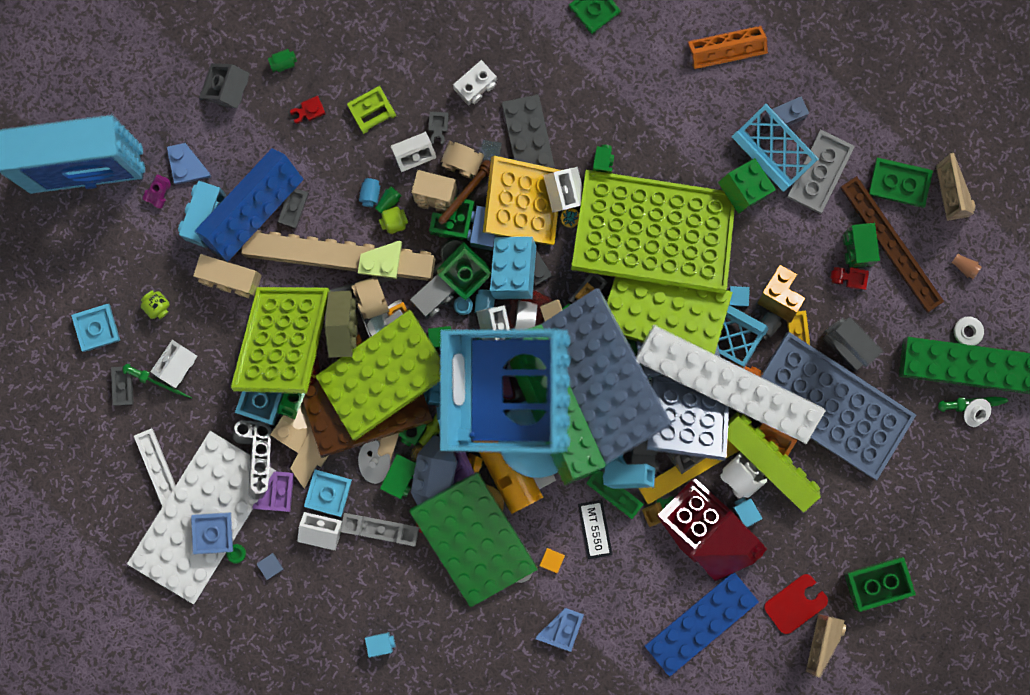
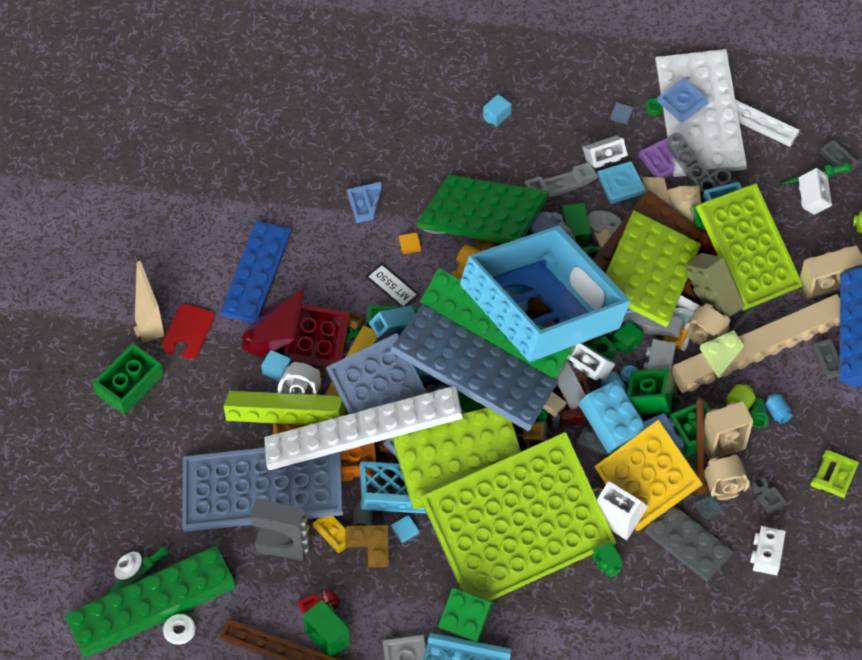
camera: 145 degrees right, 25 degrees down
white brick [391,132,437,172] -> none

